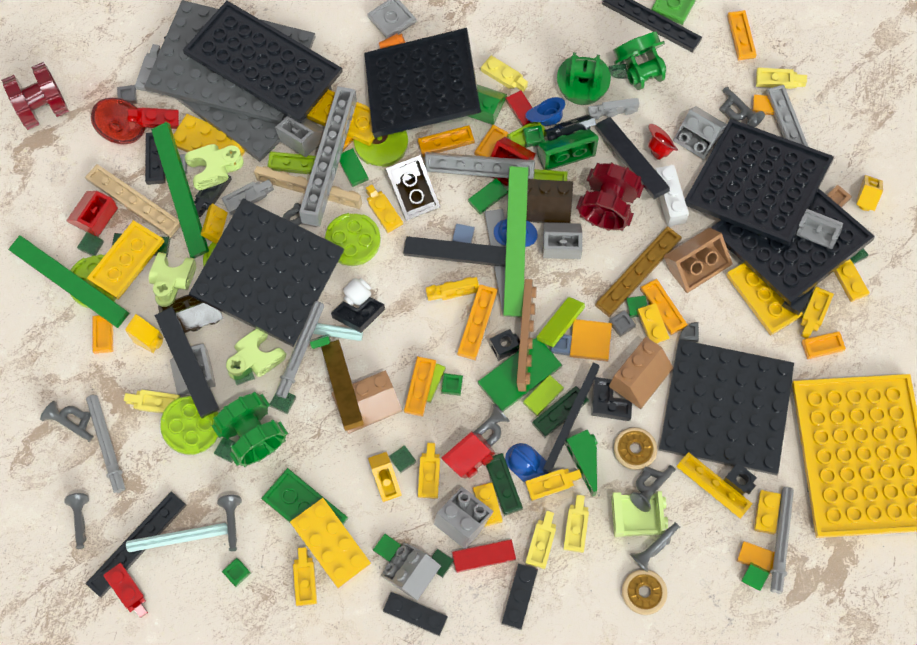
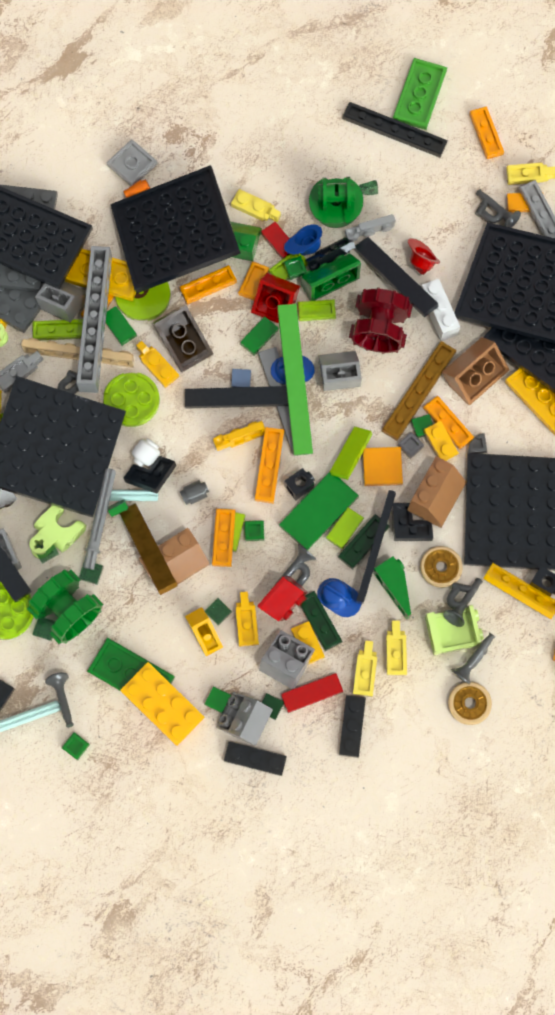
camera: 10 degrees left, 5 degrees up
yellow hinge [293,547,318,606] -> none
light grey tile [425,152,535,179] -> none
medium nougat plate [517,279,537,392] -> none
yellow hinge [525,469,582,501] -> none
dark brown slope [526,179,573,223] -> none
sand blue tile [550,335,572,356] -> none
green piece [613,31,666,90] -> none
light grey slope [673,106,727,159] -> none
none -> dark grey brick [180,480,209,505]

